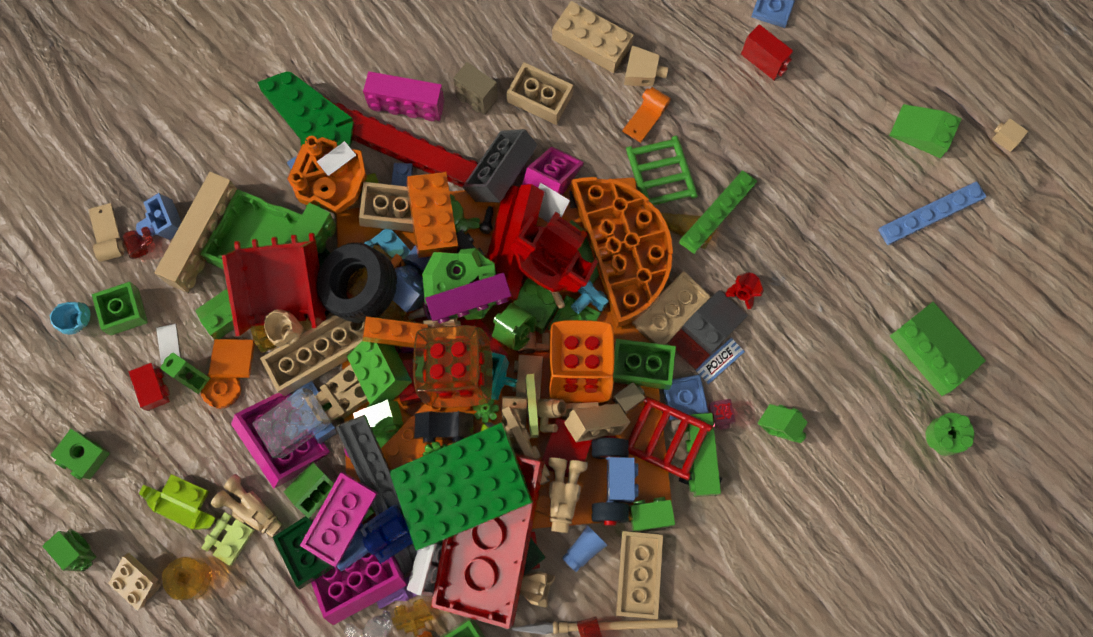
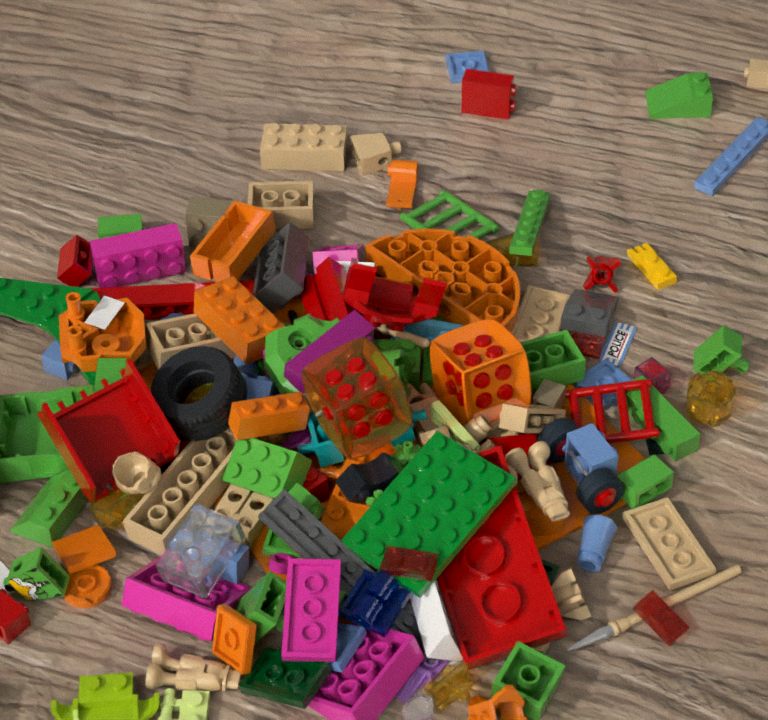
camera: 25 degrees left, 30 degrees down
none -> red brick [57,234,92,287]
none -> bright green brick [98,214,144,239]
none -> orange piece [190,200,276,282]
none -> orange tile [212,604,257,675]
none -> clear red plate [379,546,439,582]
none -> yellow hinge [627,243,677,290]
none -> clear yellow brick [686,371,736,427]

